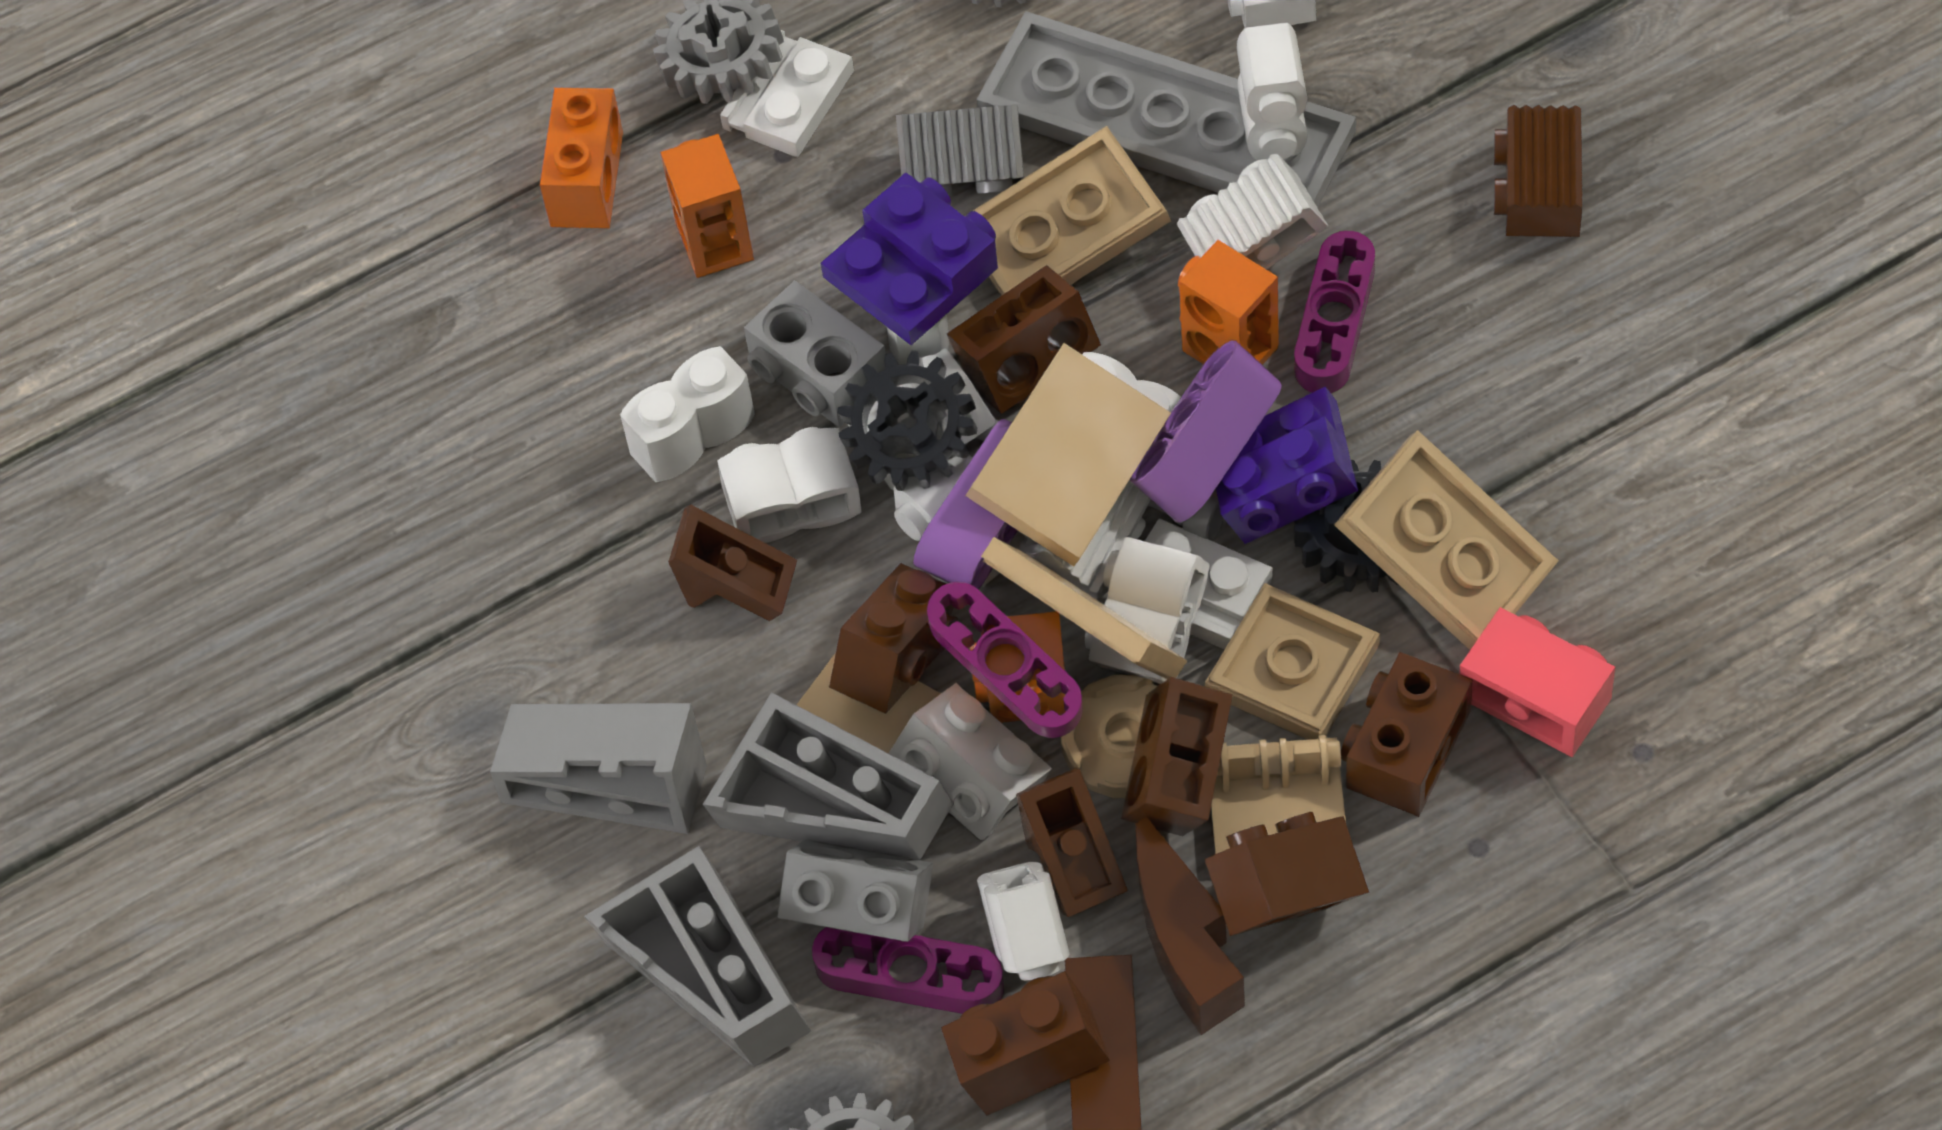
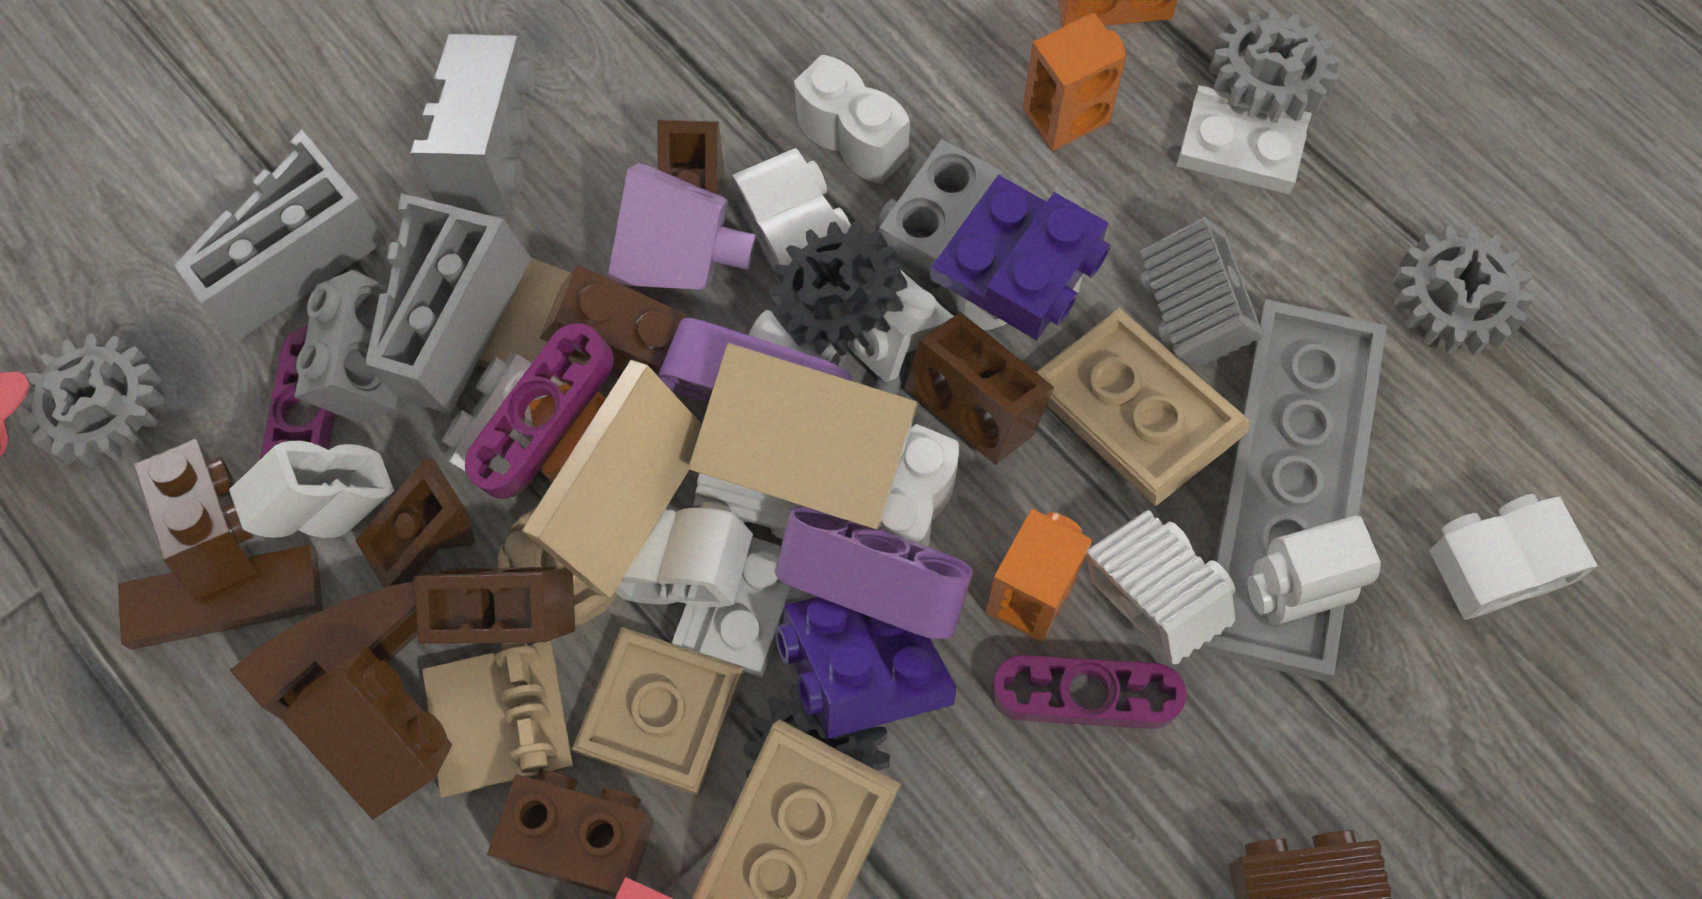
camera: 75 degrees right, 10 degrees up
none -> lavender torso [607,163,756,290]

